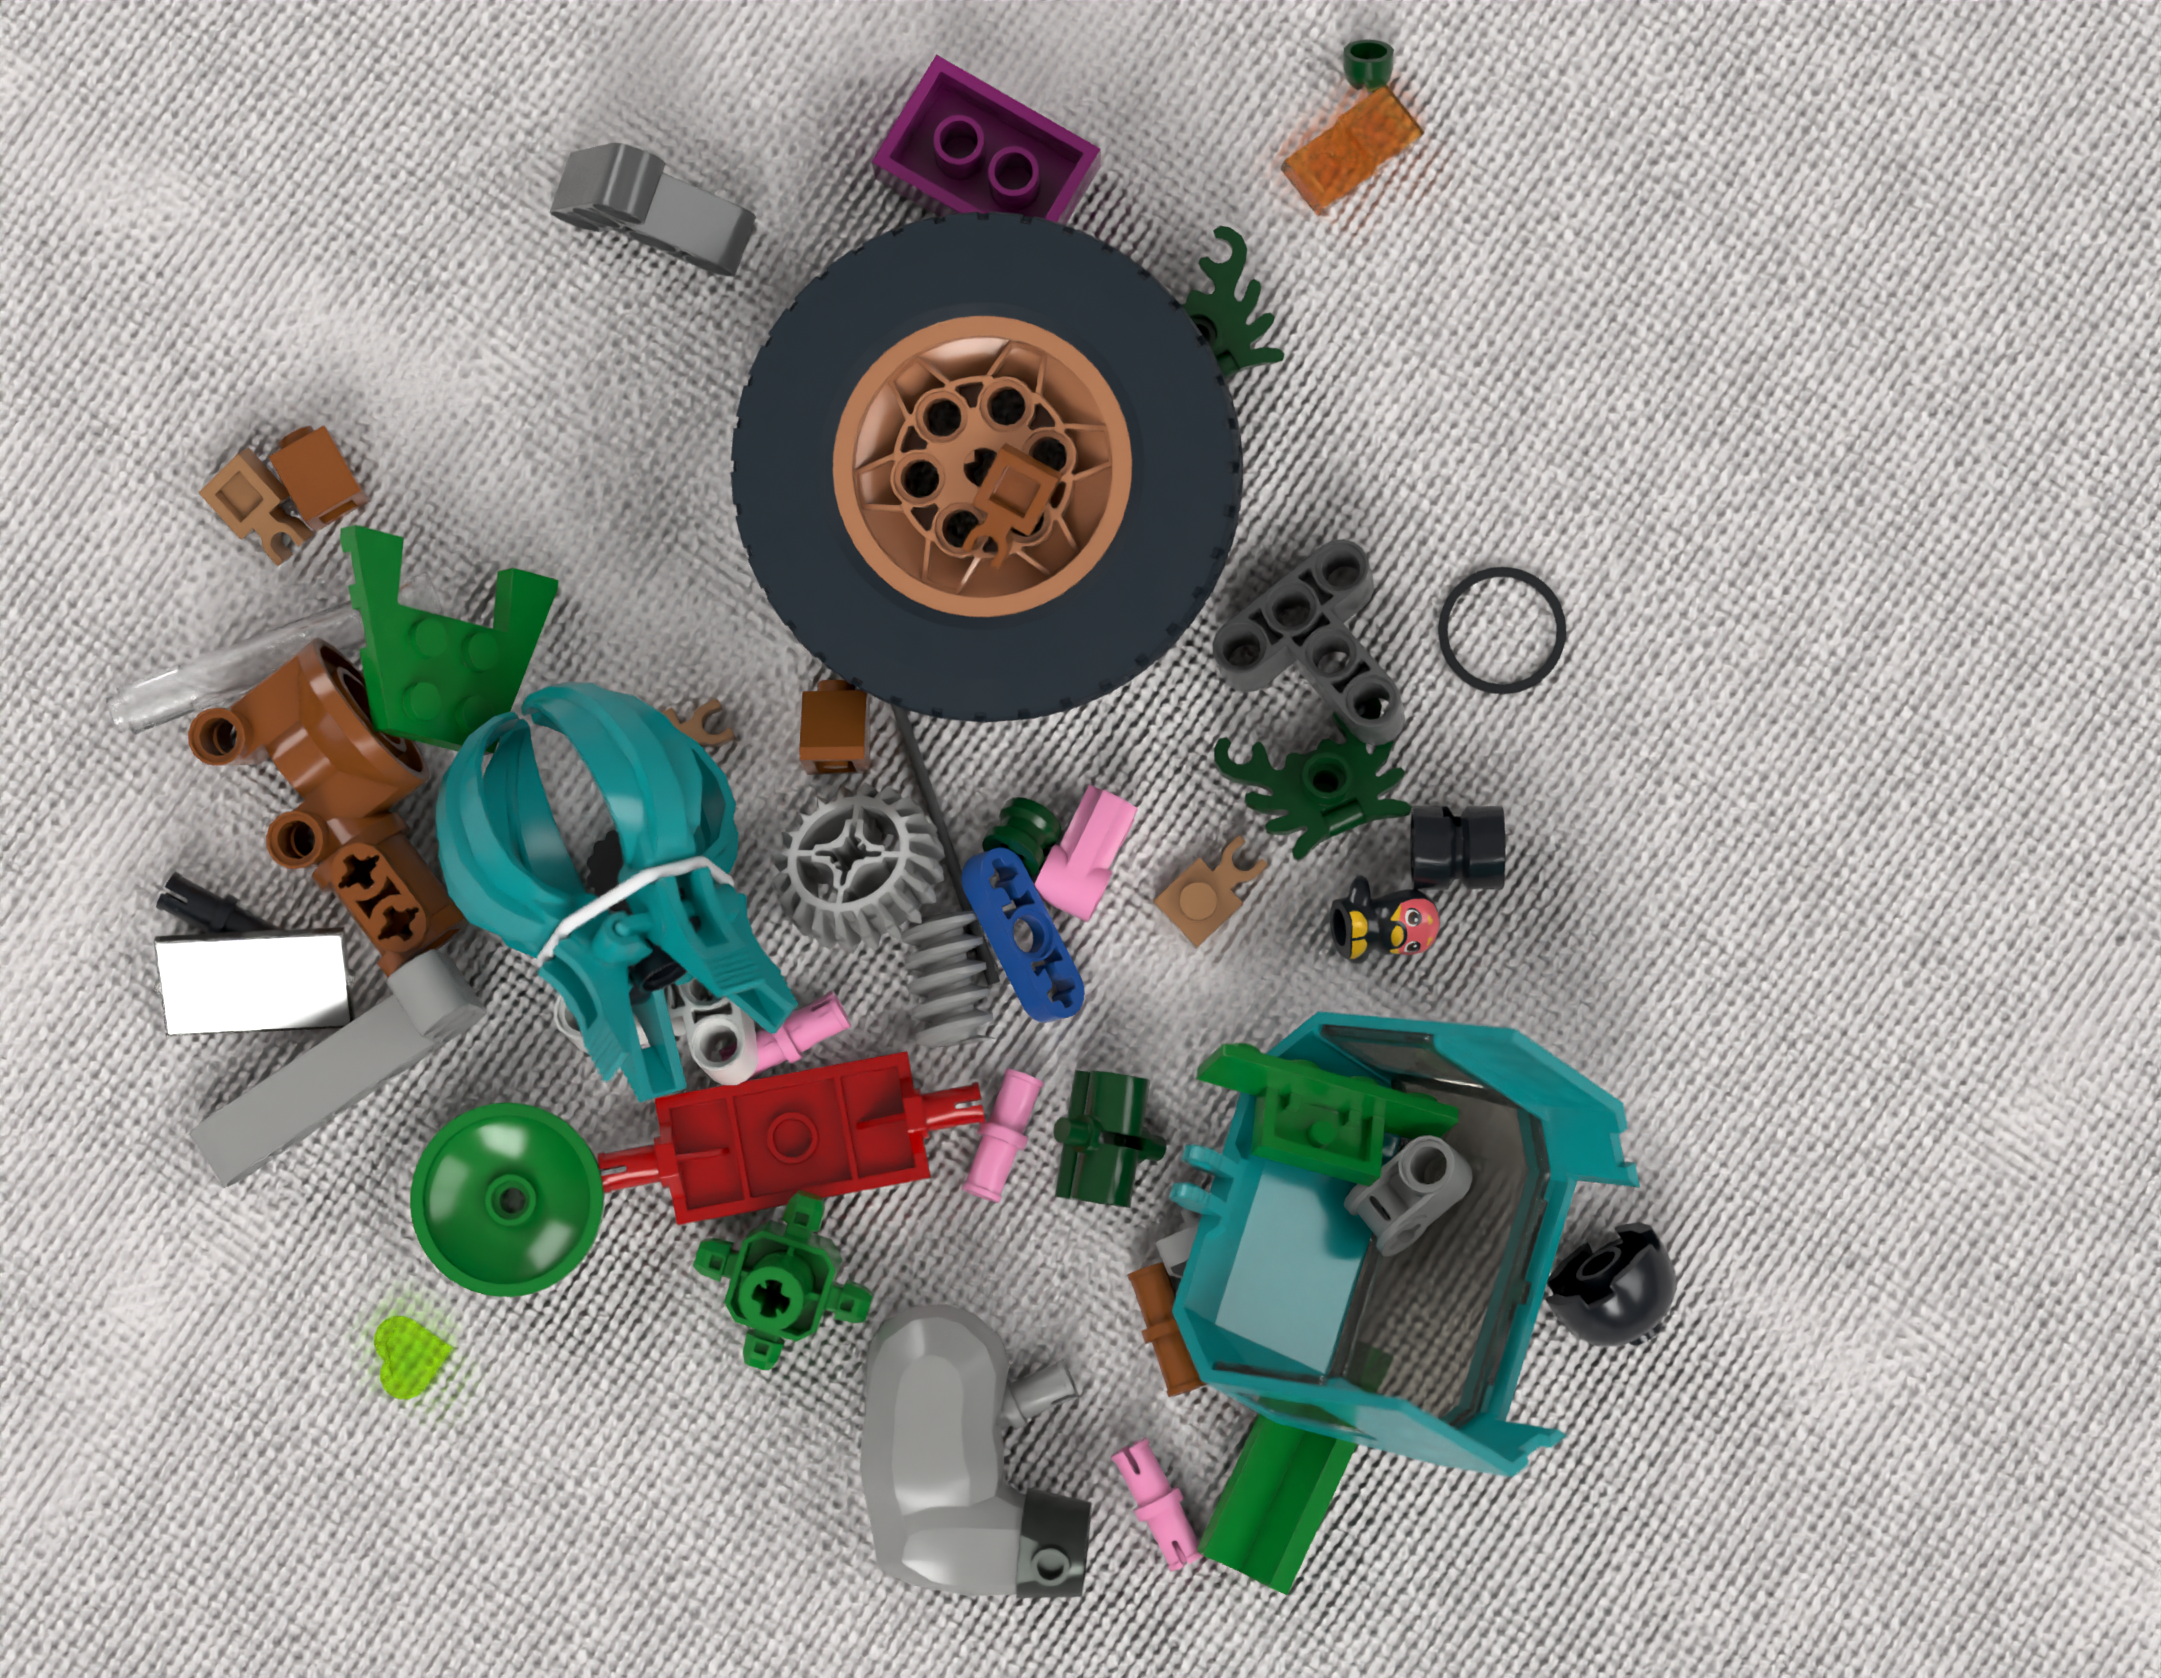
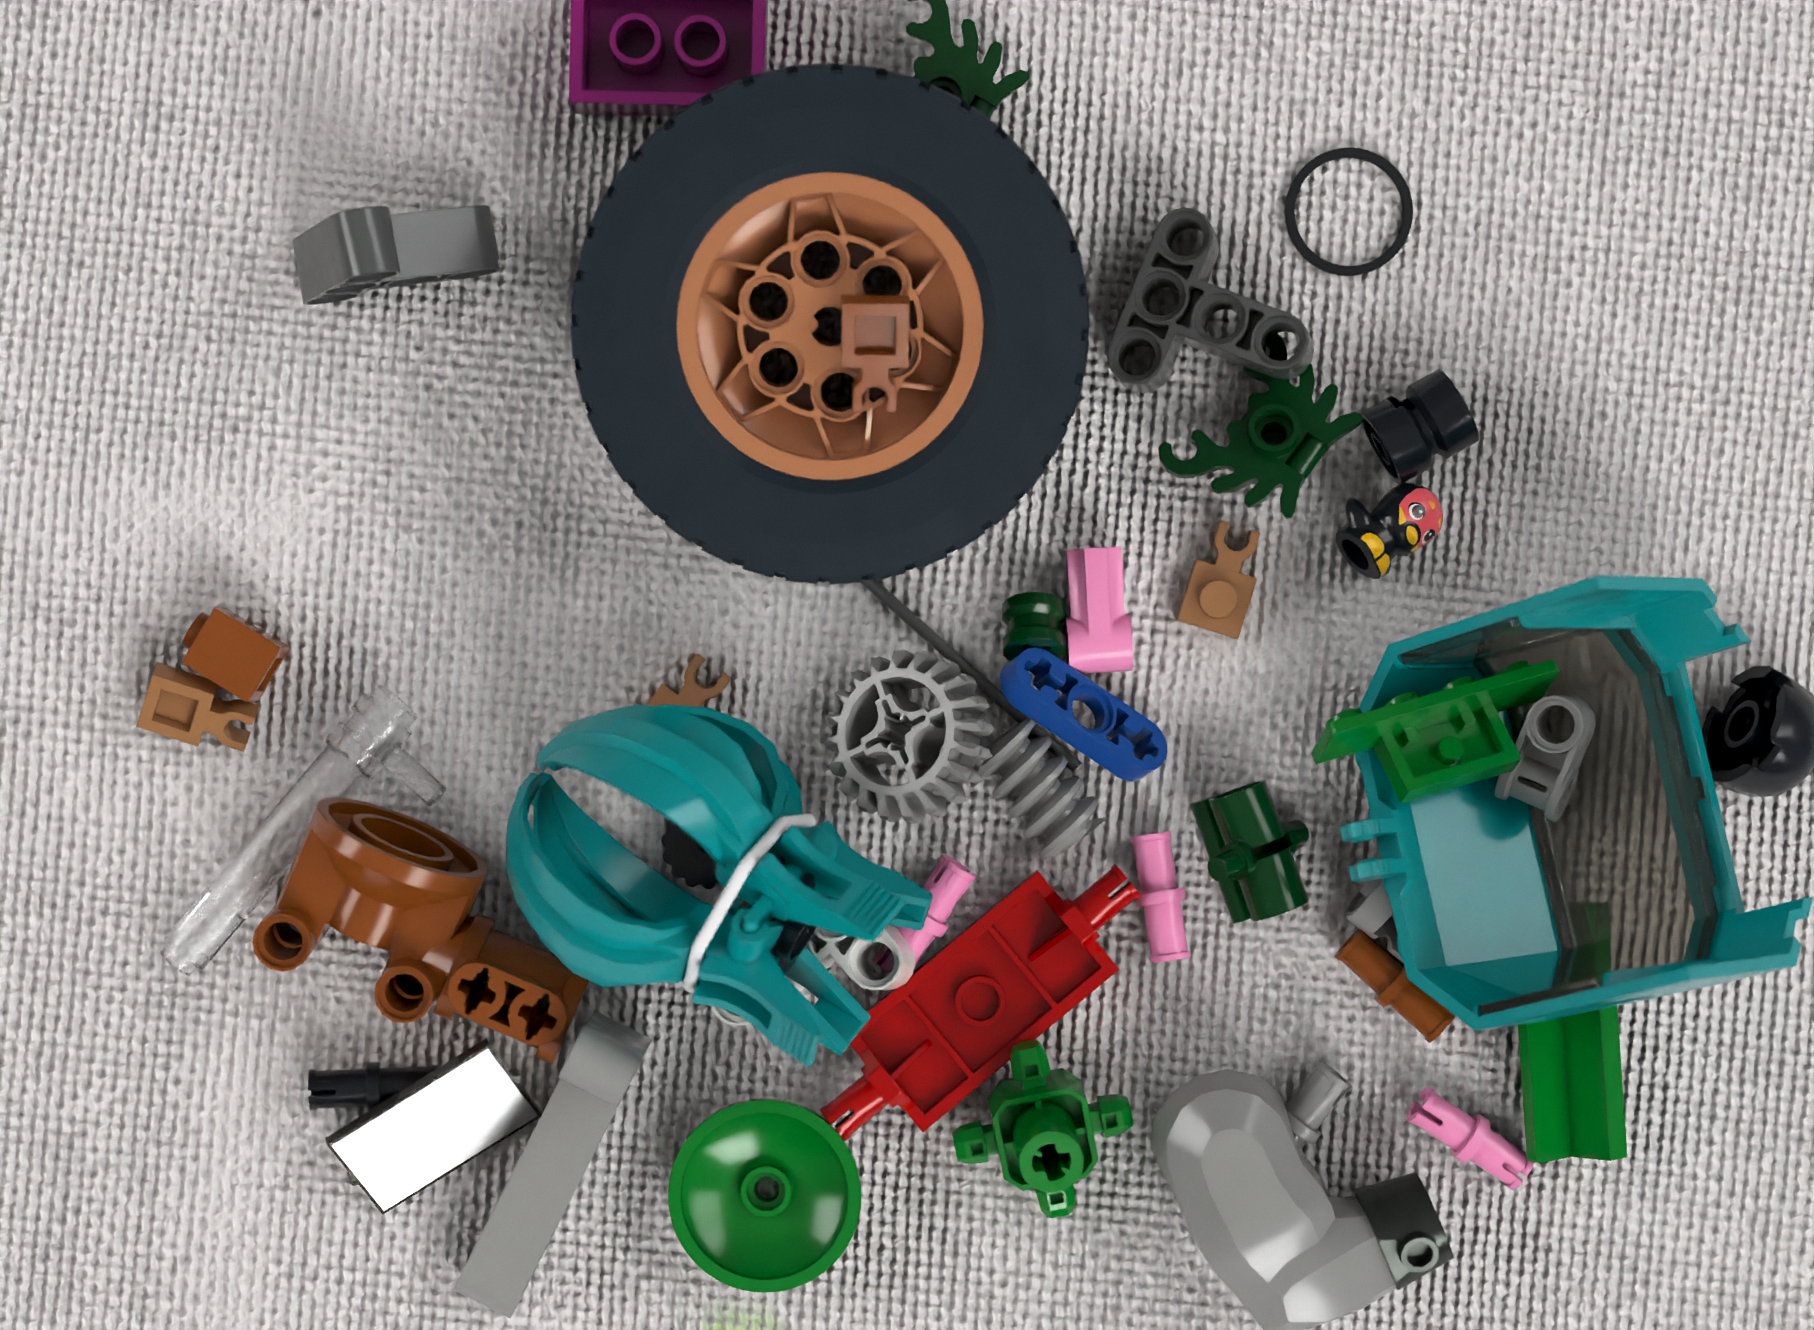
camera: 30 degrees left, 5 degrees up
green wing [340,525,559,755] -> none
dark orange slope [799,680,871,775] -> none

